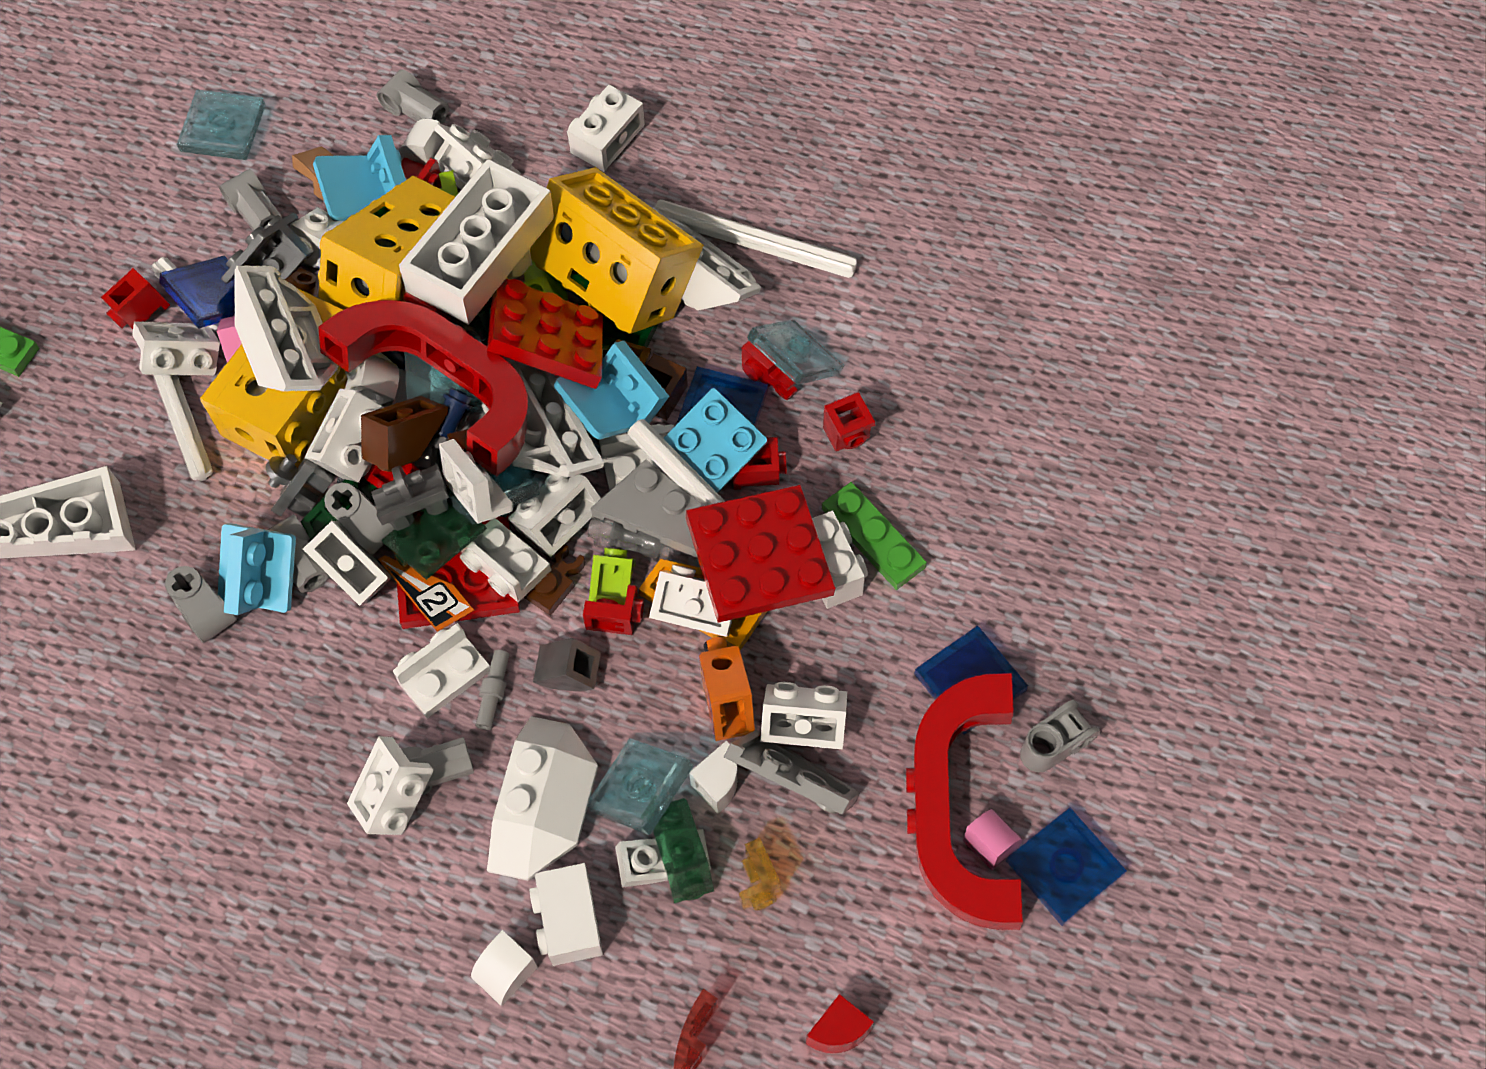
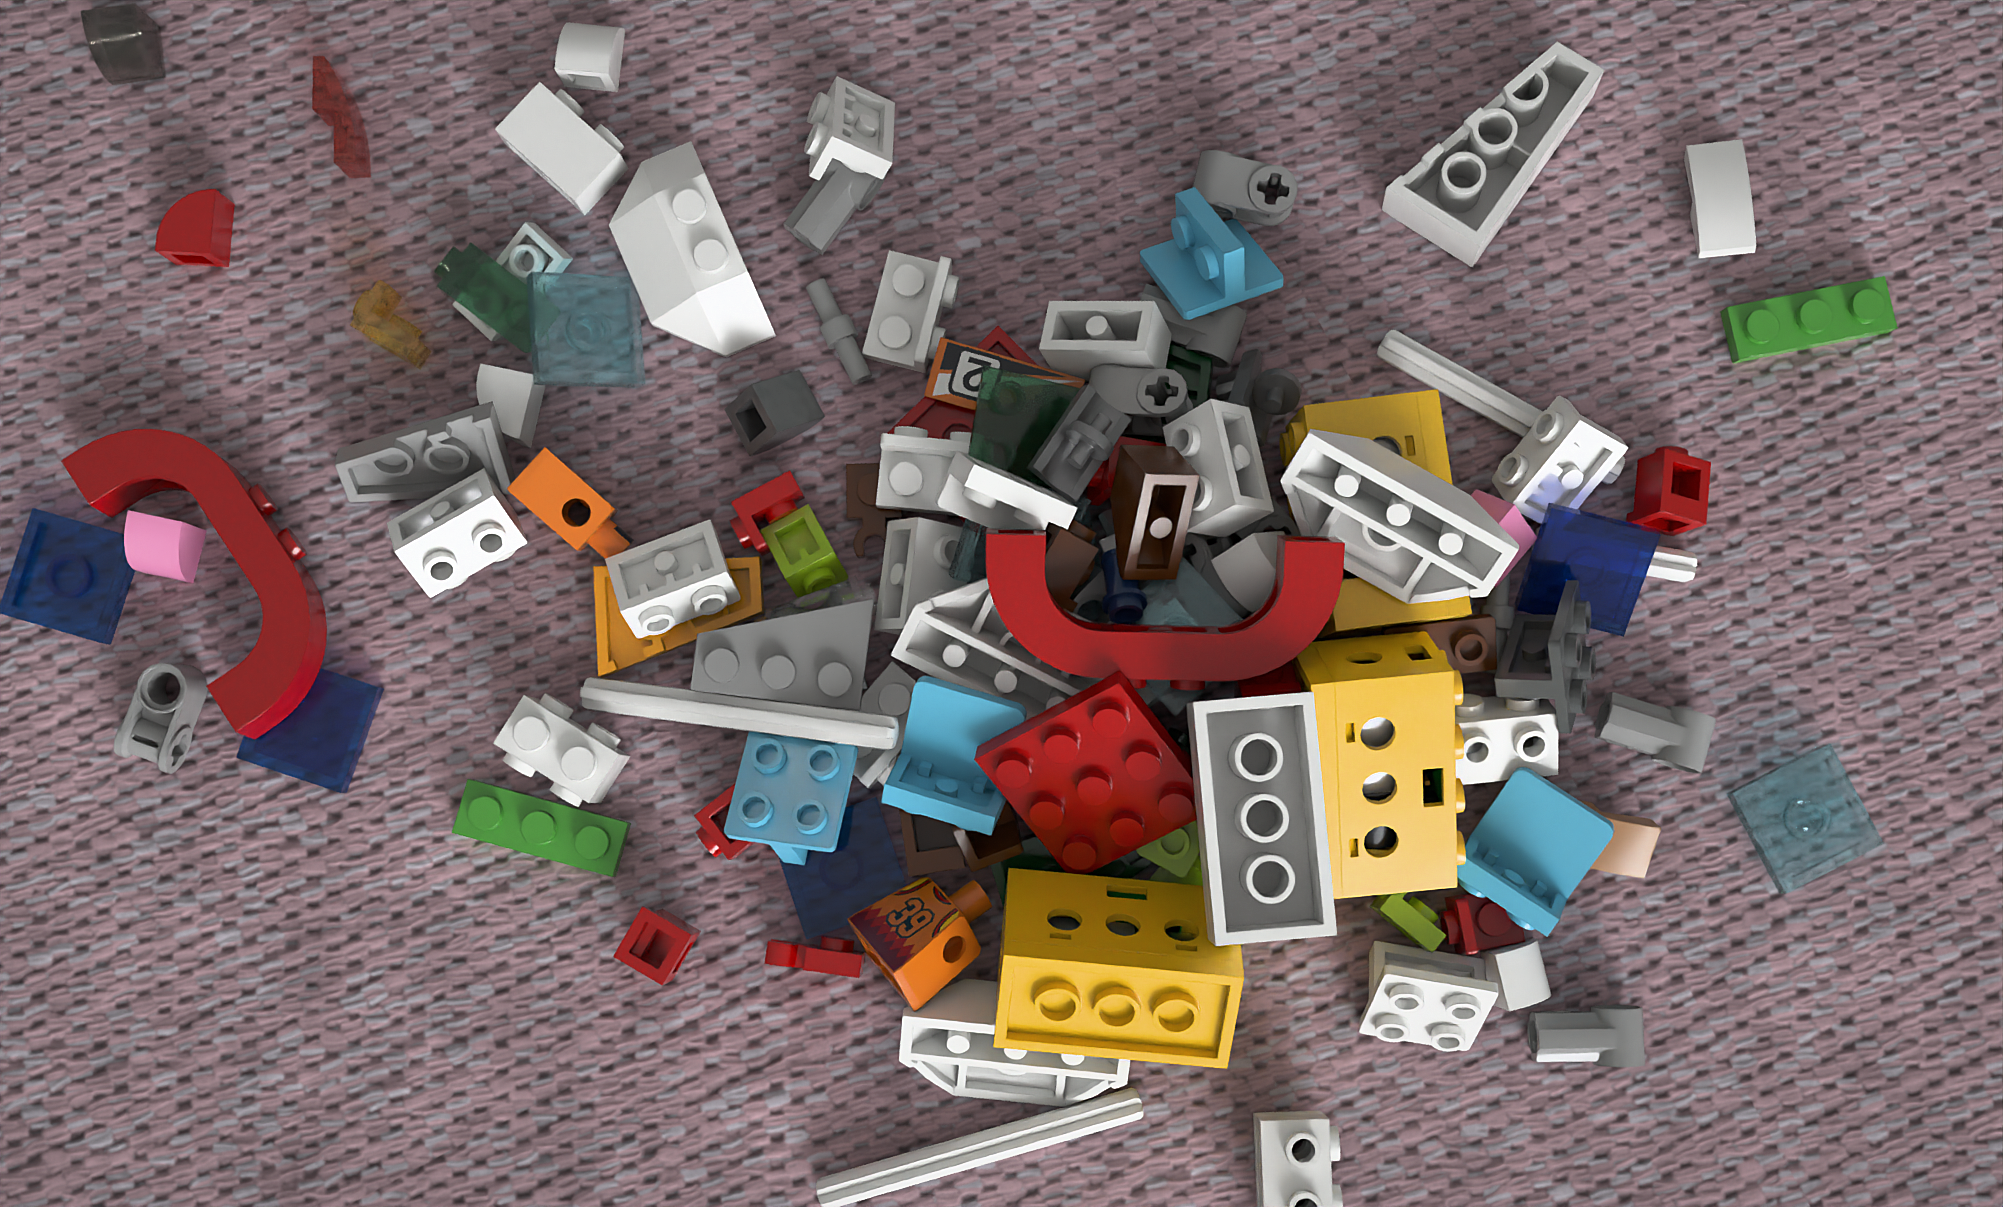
camera: 140 degrees right, 20 degrees up
red plate [685,485,835,623] -> none
clear light blue plate [747,319,845,385] -> none
none -> orange torso [847,877,992,1012]

